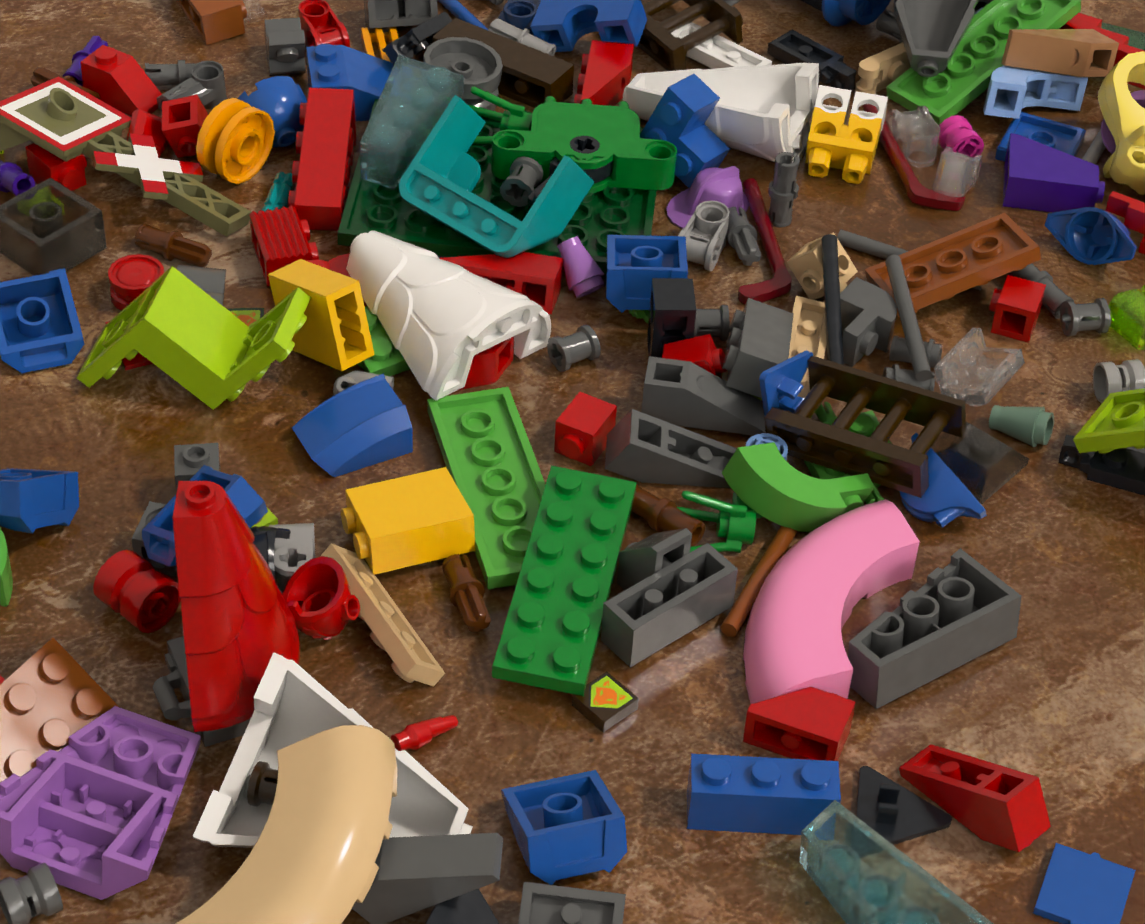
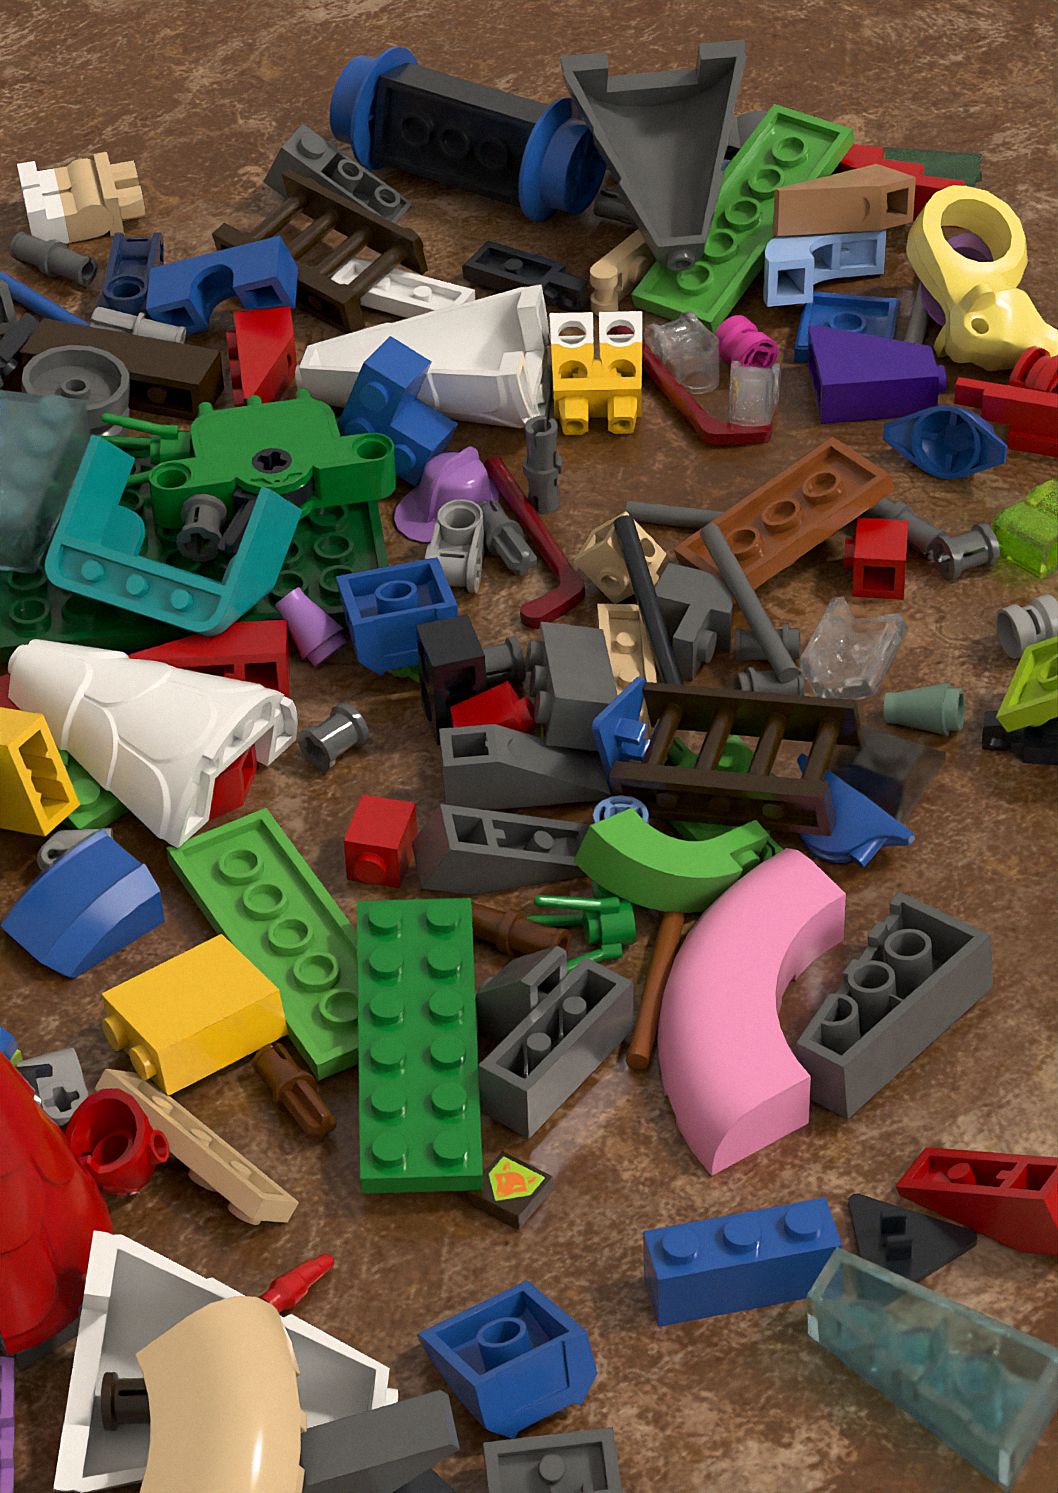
camera: 10 degrees left, 0 degrees up
red slope [743,687,856,761] -> none

